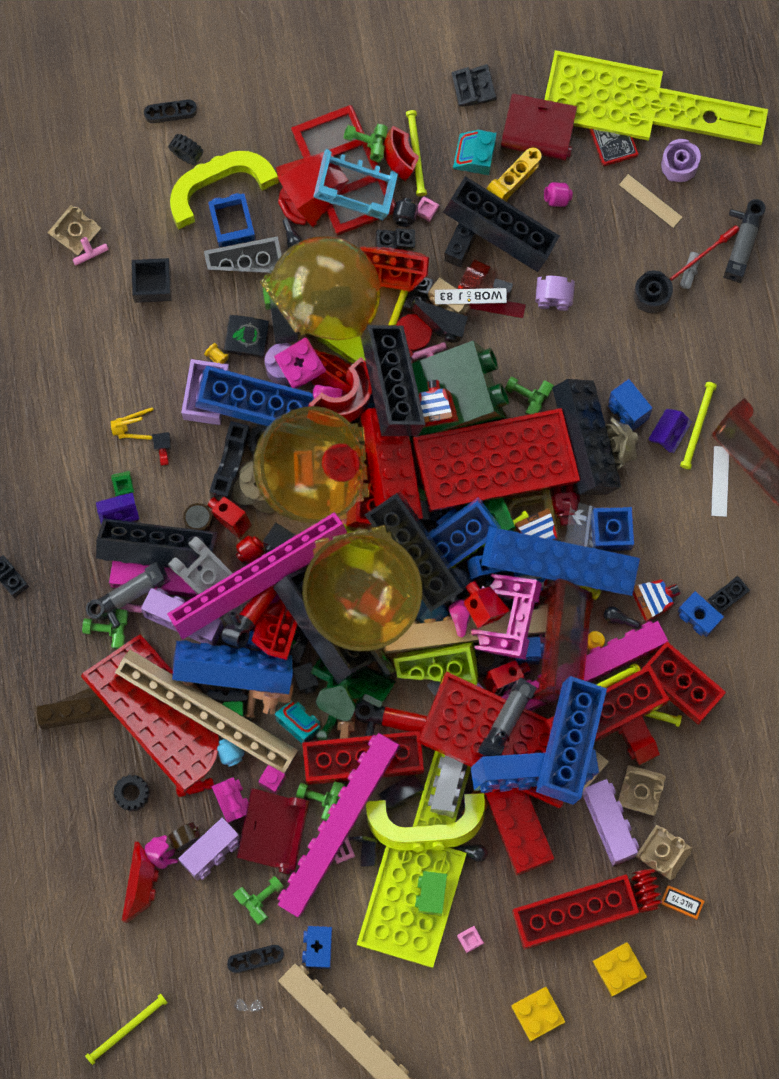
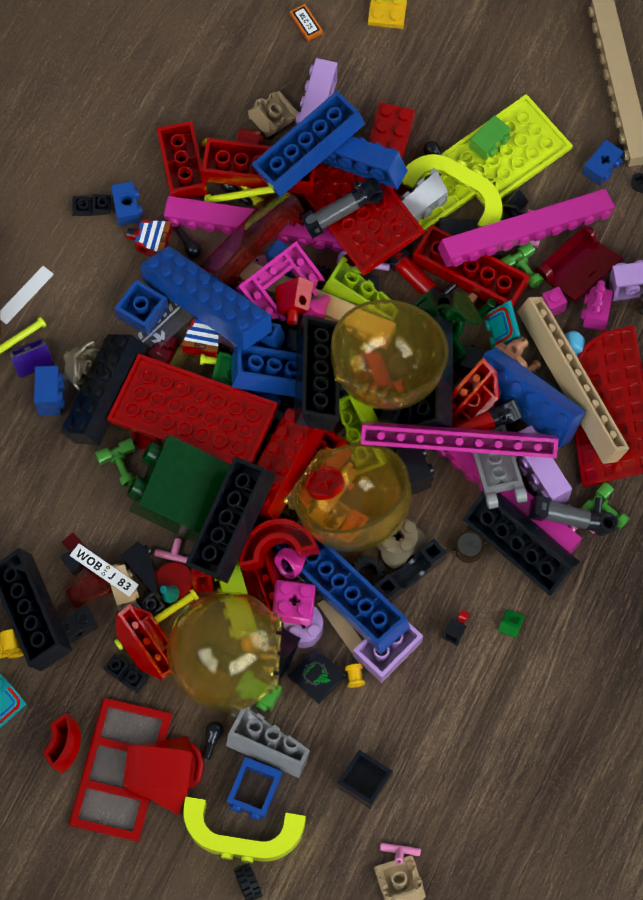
camera: 145 degrees left, 5 degrees down
dark purple panel [96,493,139,524] -> none
yellow plant [111,407,153,440] -> none
red torso [208,497,252,539] -> none
green slope [223,701,244,717] -> none
bright green bar [233,876,284,926] -> none
red head [236,535,264,564] -> none
medium azure hinge [313,149,398,220] -> none
bright green bar [343,124,388,162] -> none
black head [392,198,418,227] -> none
neon yellow bar [406,110,427,197] -> none
bright pink tile [417,196,439,222] -> none
torso [419,380,458,427] -> none
bright pink tile [457,926,484,954] -> none
red torso [483,661,531,695] -> none
yellow plate [511,987,565,1042] -> none
red brick [512,874,639,950] -> none
lavender brick [535,276,575,311] -> none
yellow piece [585,631,605,651] -> none
red piece [631,869,662,913] -> none
tan slope [636,825,692,880] -> none
none -> teal rock [160,585,180,603]

